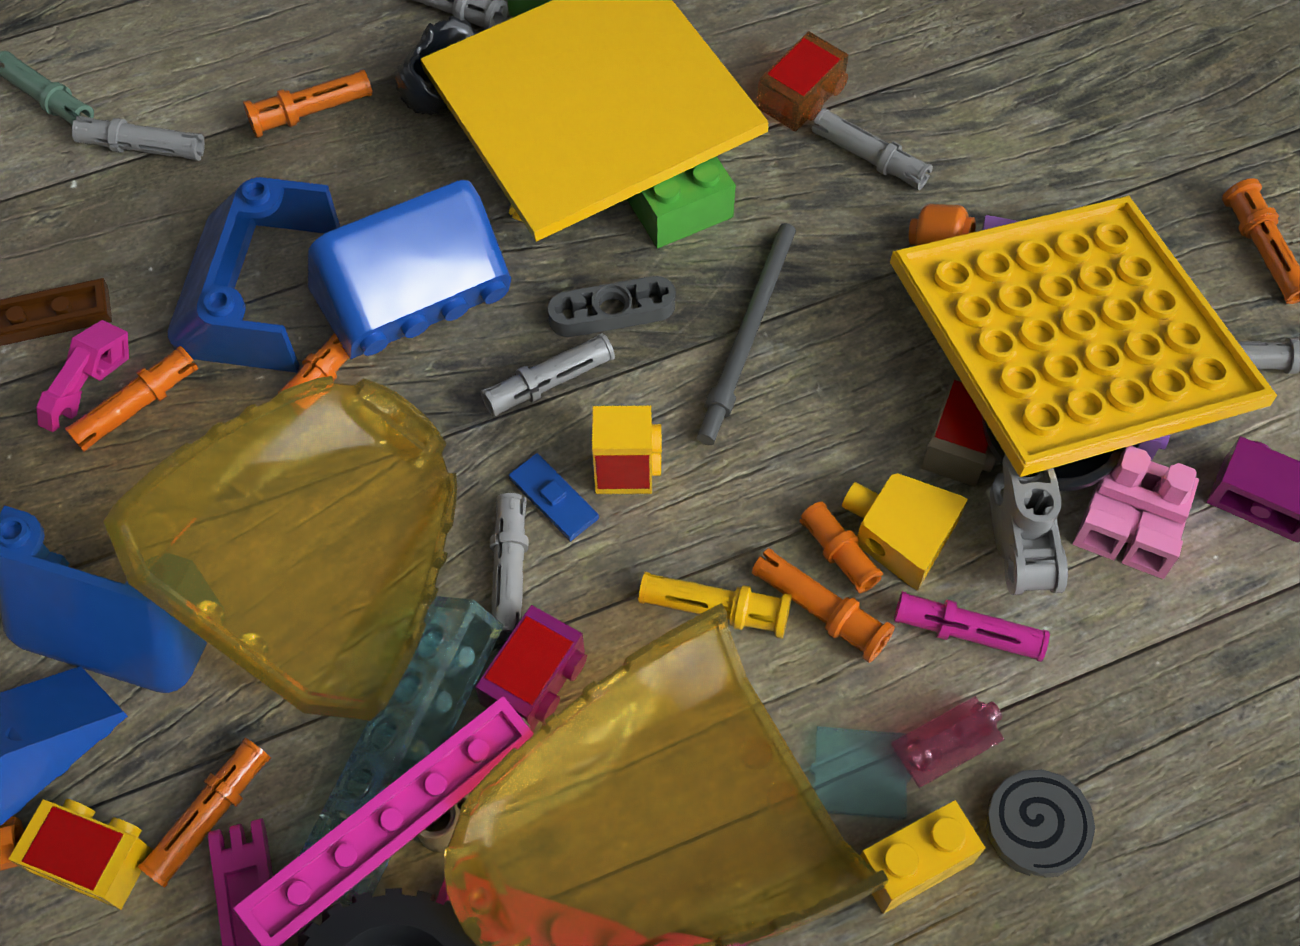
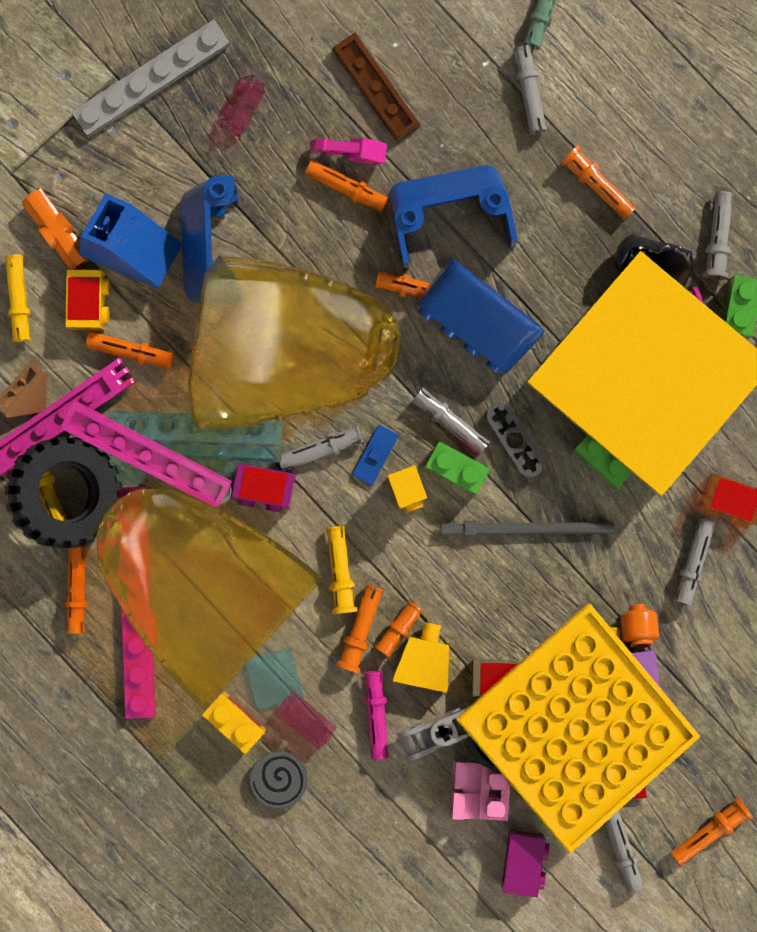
camera: 70 degrees right, 25 degrees up
none -> bright green brick [425,441,490,495]

